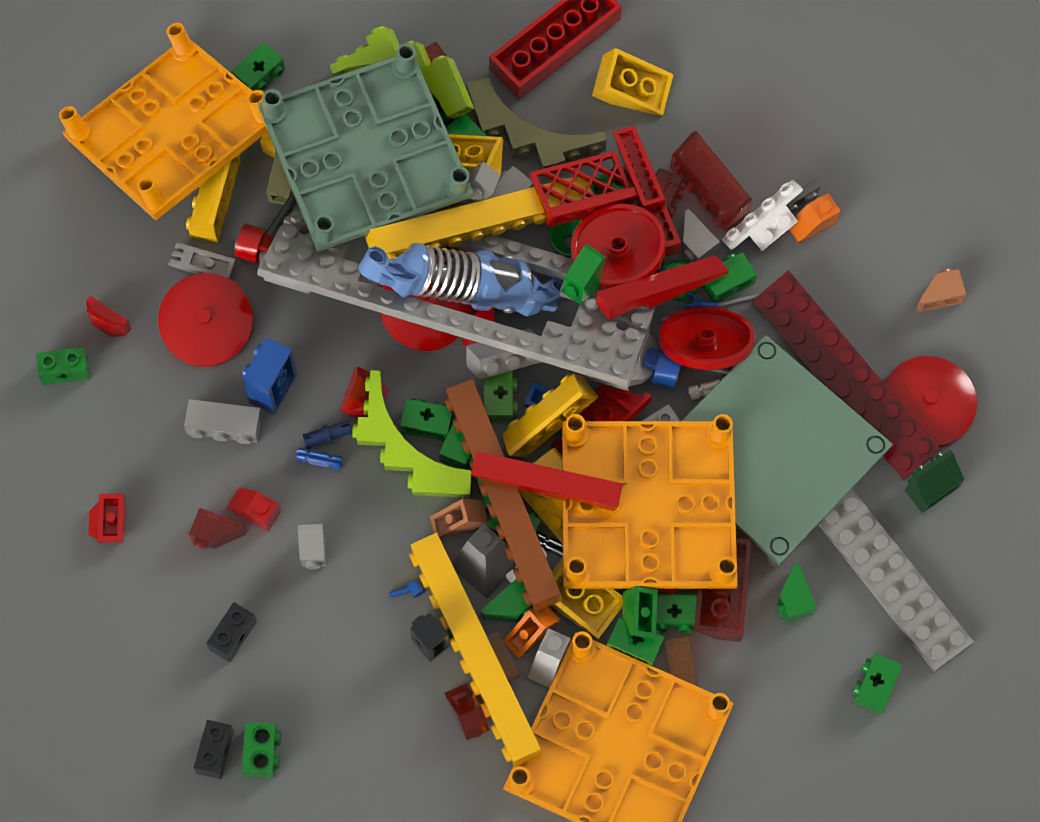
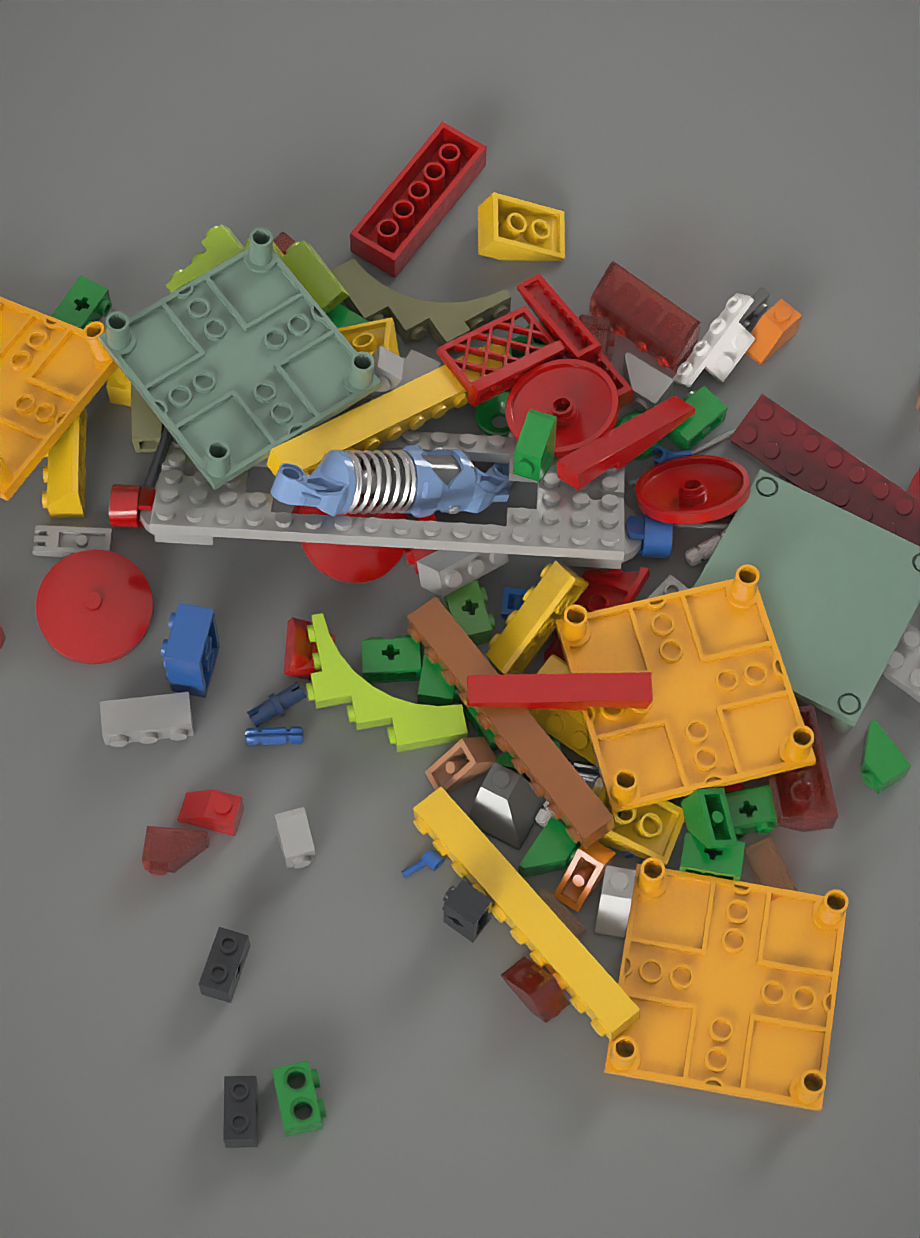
camera: 15 degrees left, 5 degrees down
red slope [88,494,126,543] -> none

